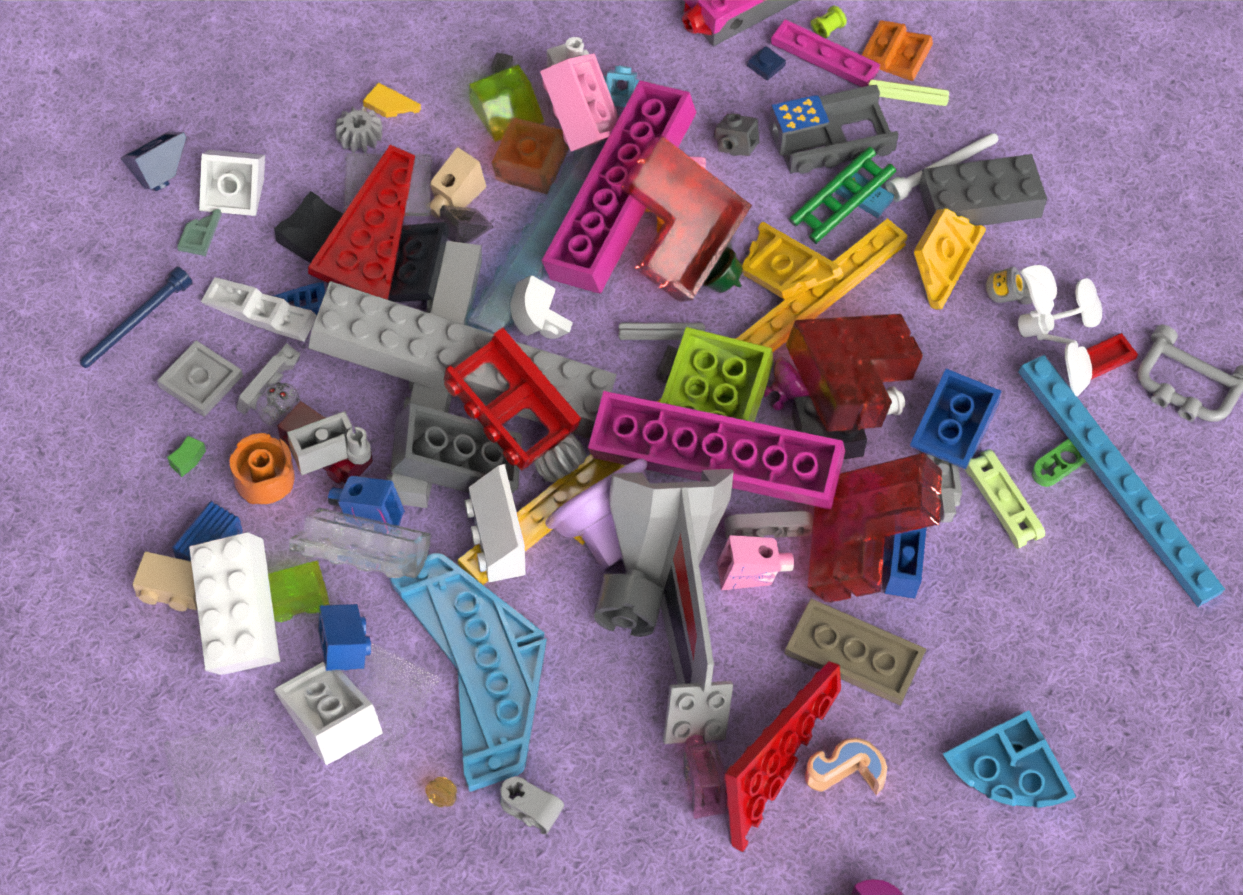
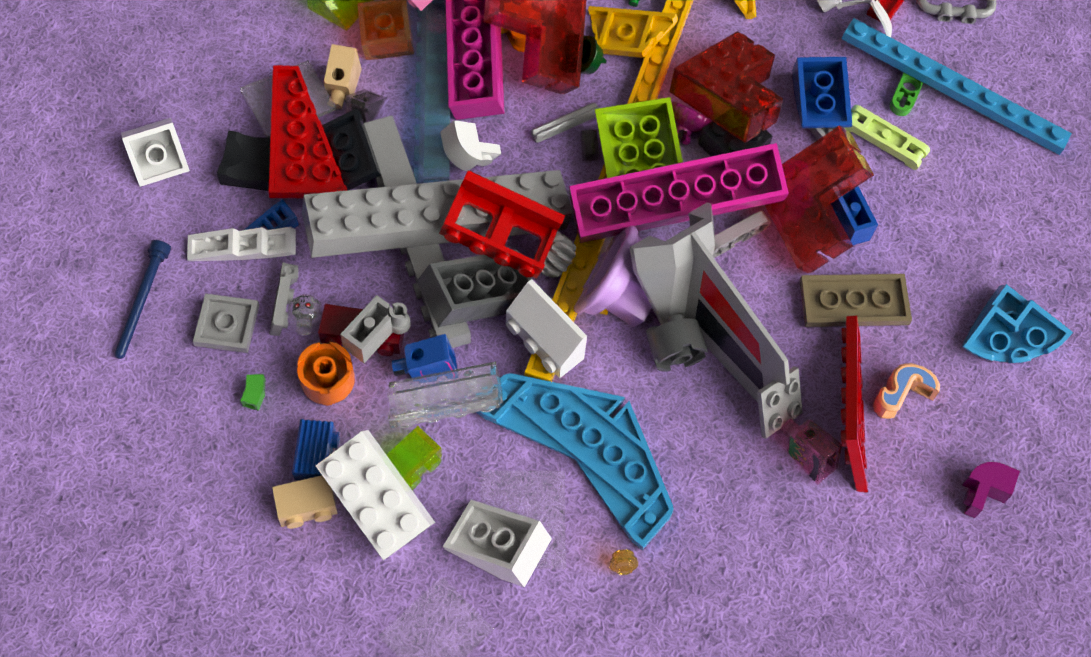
camera: 30 degrees left, 5 degrees up
slope [120,131,186,191] -> none
sand green tile [177,209,222,256] -> none
blue brick [318,604,371,671] -> none
light grey gear [335,106,383,154] -> none
yellow tile [363,83,421,118] -> none
light grey piece [500,777,564,835] -> none
bright pink torso [717,536,794,590] -> none

